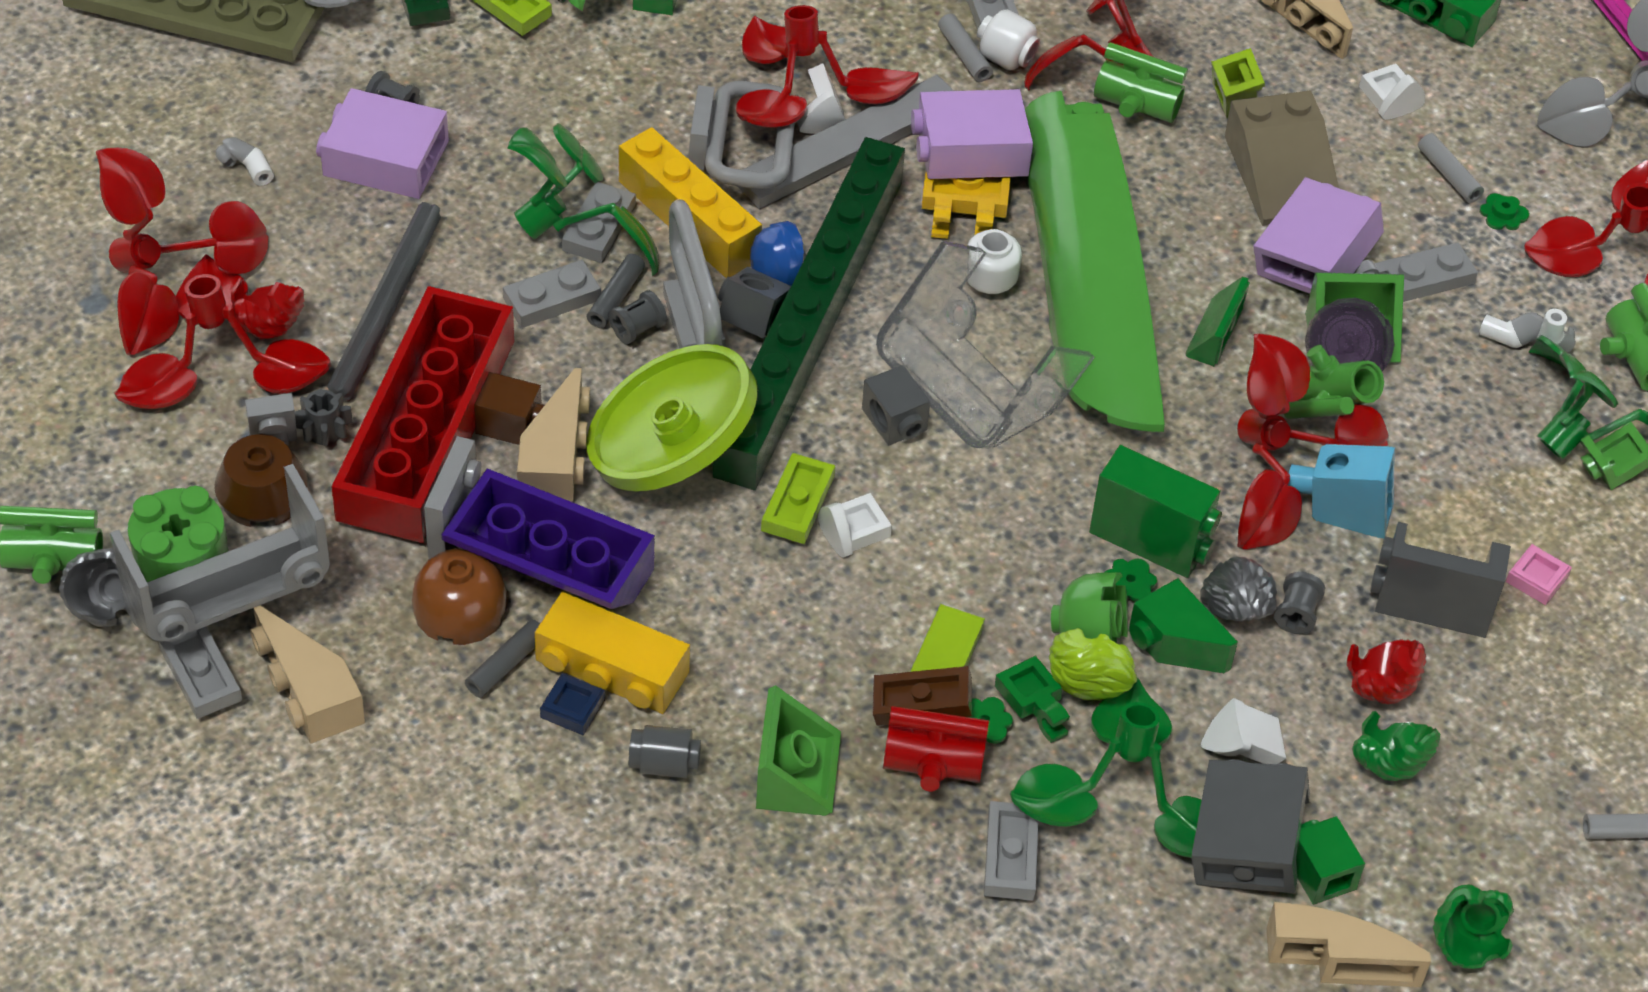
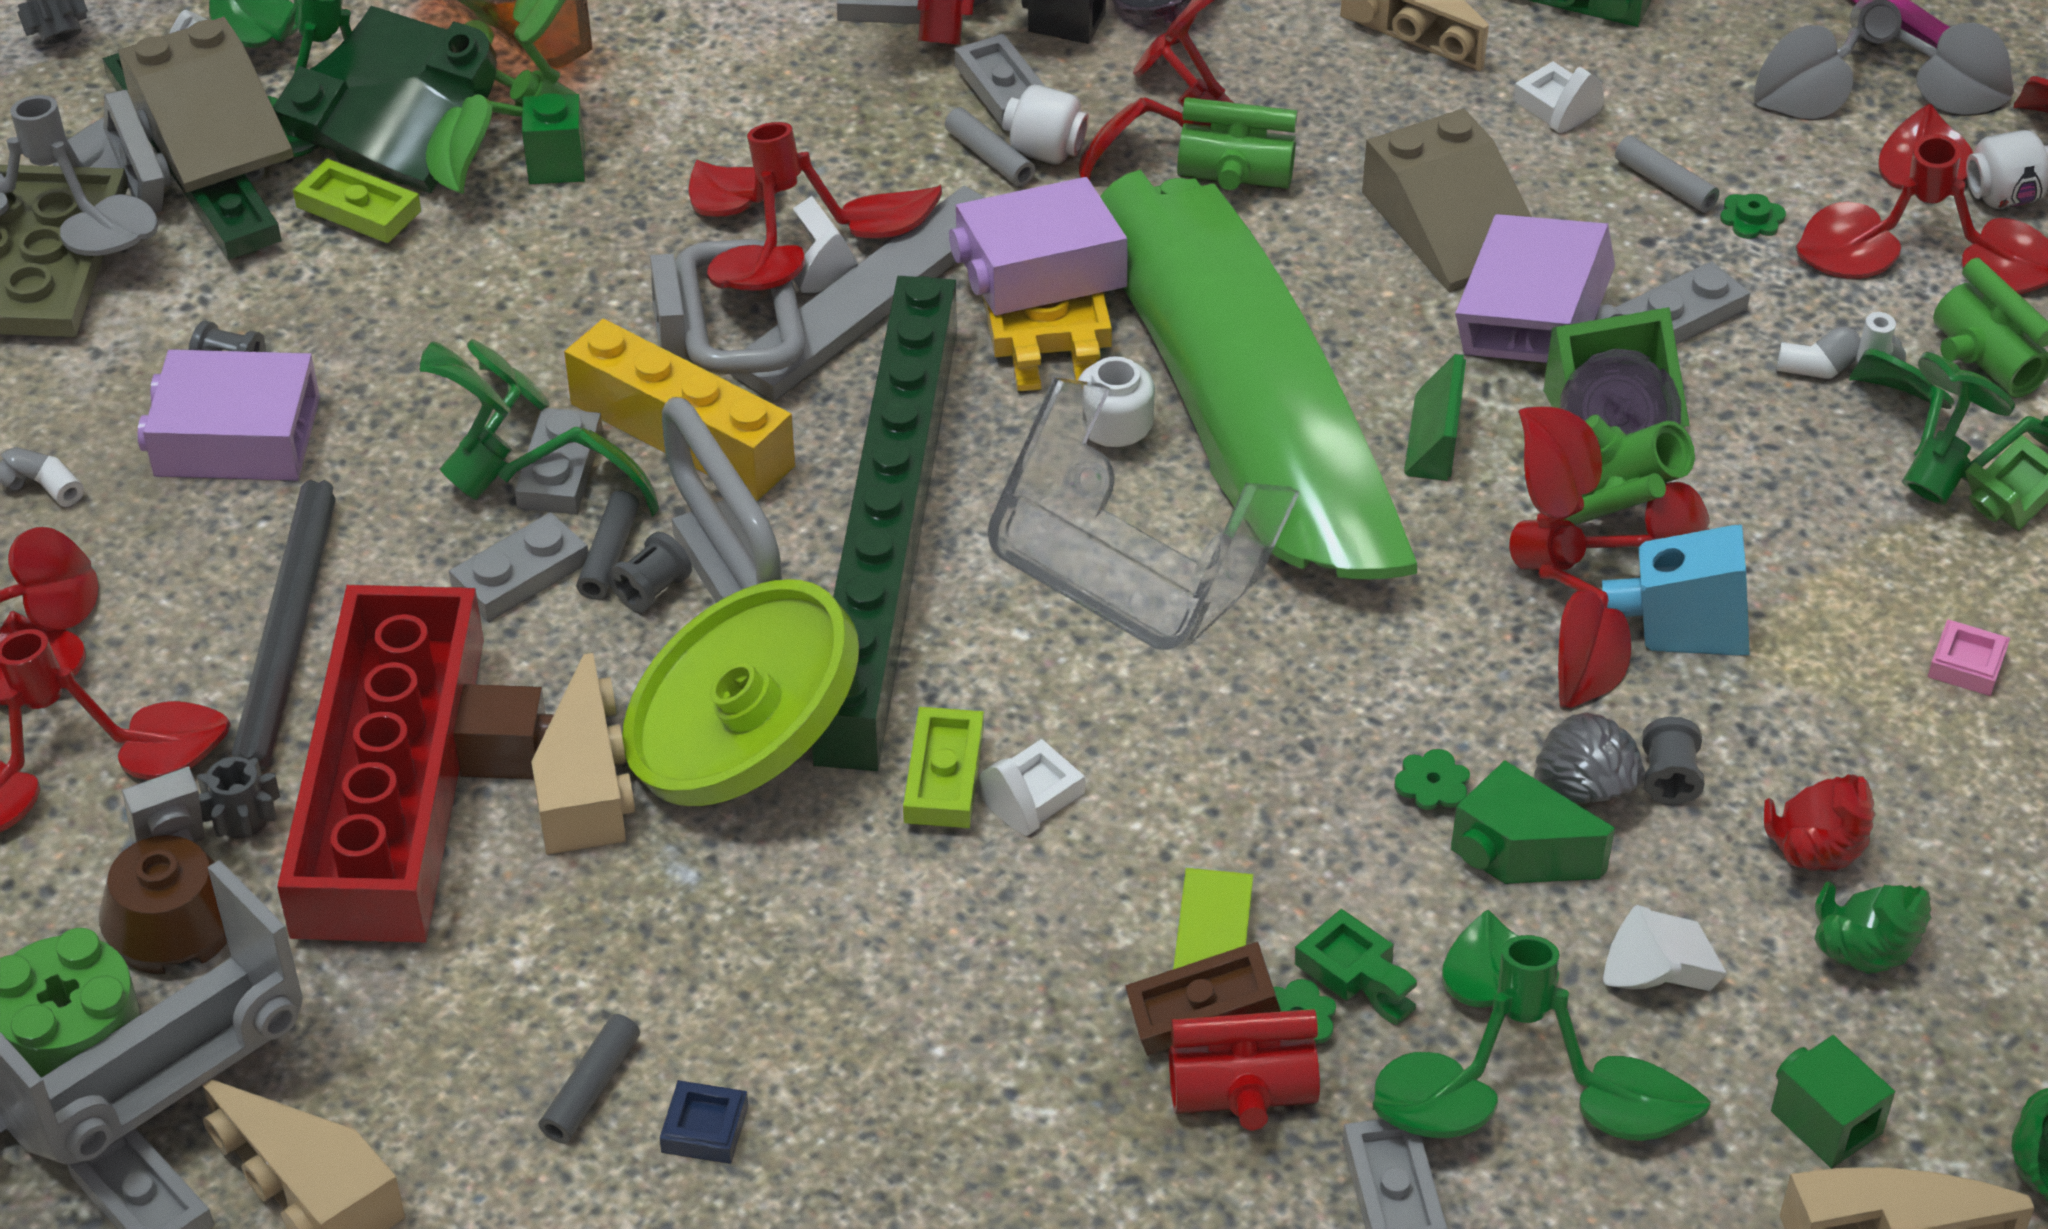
camera: 10 degrees left, 5 degrees down
red hair [231,278,305,339] -> none
dark orange cylinder [412,549,507,645] -> none
light grey plate [424,436,482,559] -> none
dark purple slope [441,468,655,609] -> none
yellow brick [535,591,690,714] -> none
dark grey brick [628,725,701,778] -> none
dark grey brick [718,267,791,339] -> none
blue piece [750,221,804,286] -> none
bright green slope [756,685,841,816] -> none
dark grey brick [862,365,930,446] -> none
lime hair [1049,628,1137,700] -> none
bright green cylinder [1051,573,1128,643] -> none
green brick [1089,445,1222,579] -> none
dark grey panel [1191,759,1310,893] -> none
lime brick [1211,48,1265,118] -> none
dark grey panel [1370,522,1511,638] -> none

